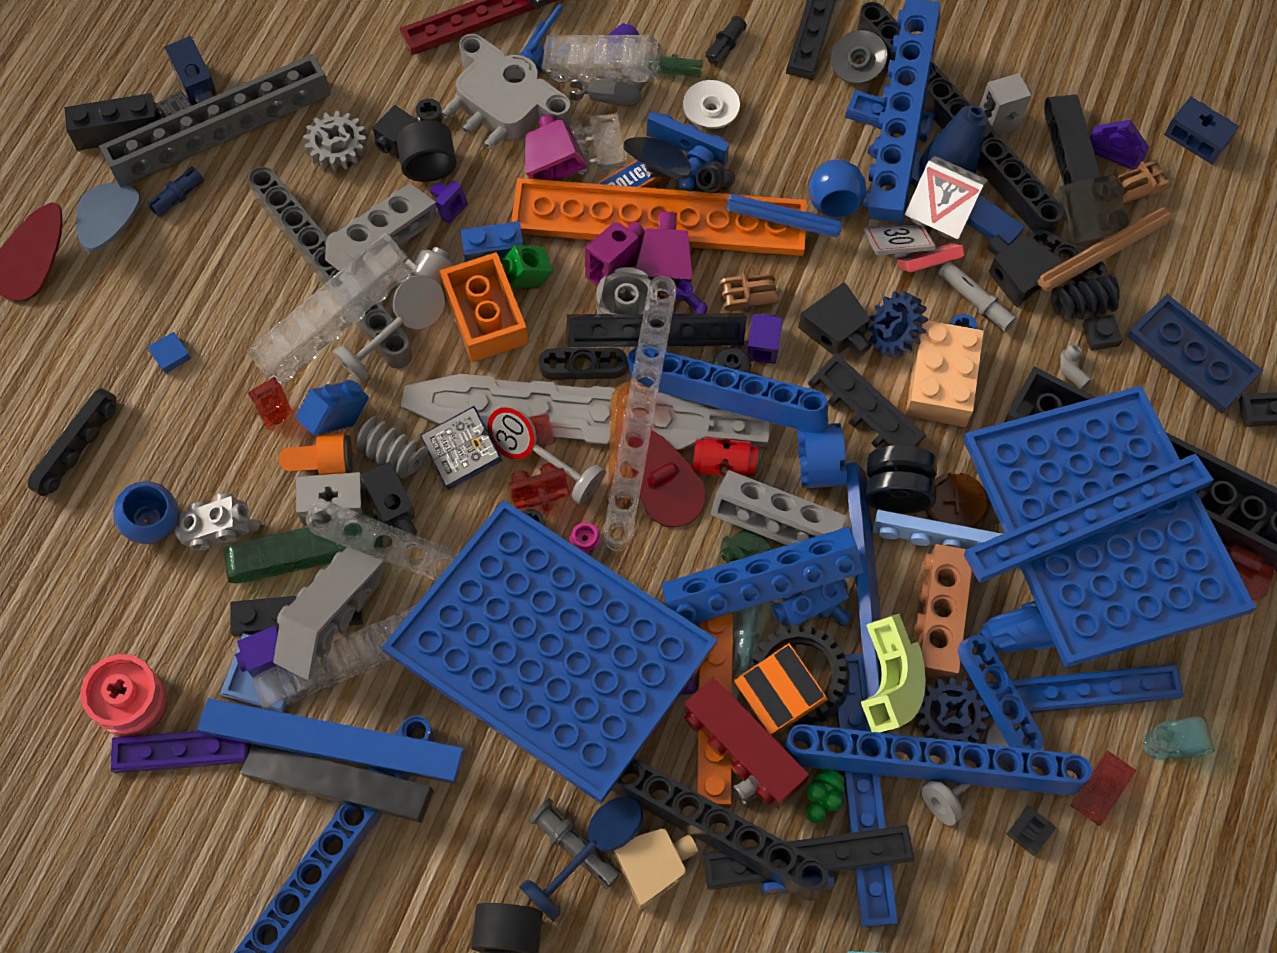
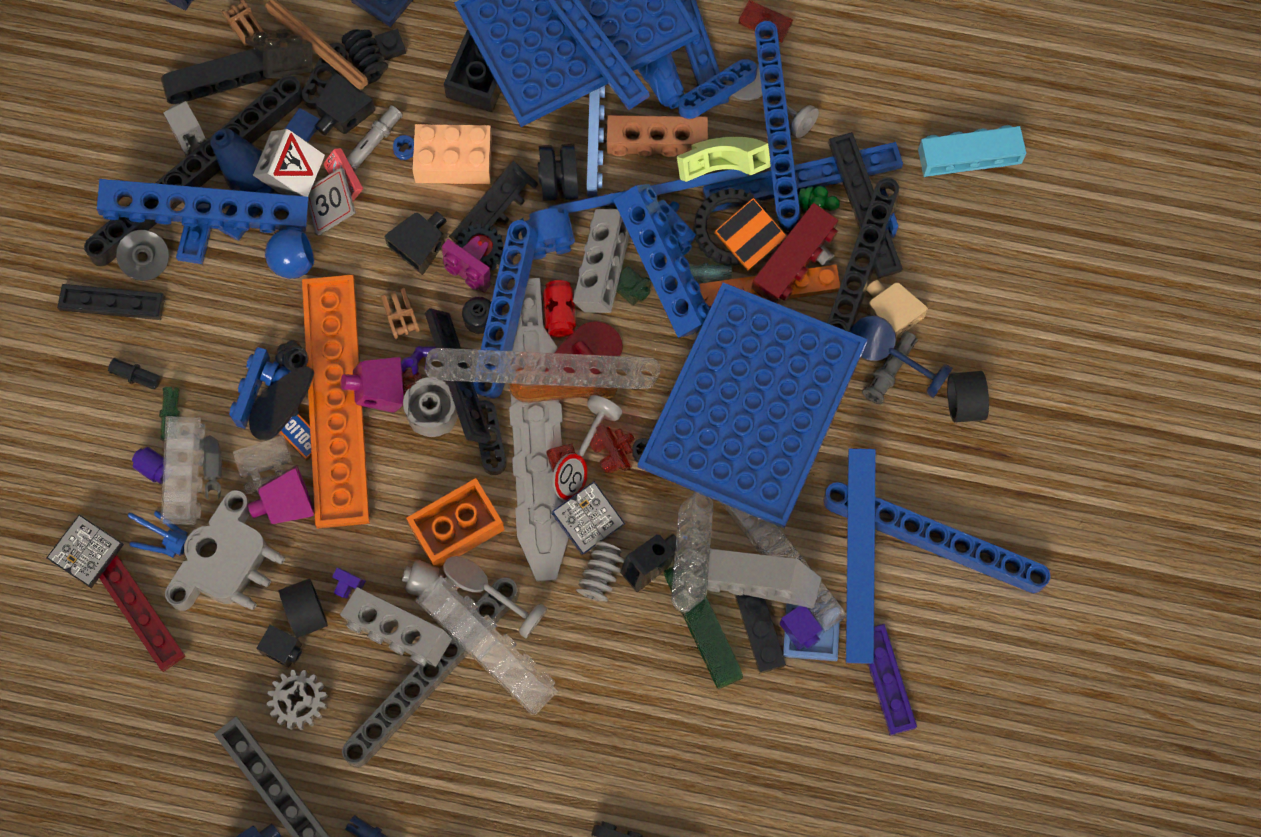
camera: 100 degrees left, 5 degrees up
coral wheel [80,654,168,737] -> none
blue helmet [113,481,179,545] -> none
blue tile [147,332,191,374] -> none
light grey brick [175,493,260,551] -> none
black tile [240,744,434,823] -> none
clear red plate [248,376,293,429] -> none
orange piece [278,432,353,475] -> none
blue brick [295,380,369,436] -> none
light grey brick [296,472,365,526] -> none
black bush [416,99,443,122] -> none
blue brick [460,221,523,262] -> none
green brick [501,245,553,289] -> none
dark pink plate [569,523,601,553] -> none
magenta torso [585,221,645,286] -> none
white dish [683,80,740,129] -> none
blue axle [727,194,842,238] -> none
dark purple brick [747,313,782,364] -> none
dark blue gear [868,291,928,358] -> none
dark blue gear [916,677,989,743] -> none
reddish brown tile [926,472,988,528] -> none
black tile [1006,806,1056,856] -> none
light grey arm [1060,344,1091,390] -> none
dark purple plate [1090,120,1150,170] -> none
none -> magenta plate [442,223,503,293]

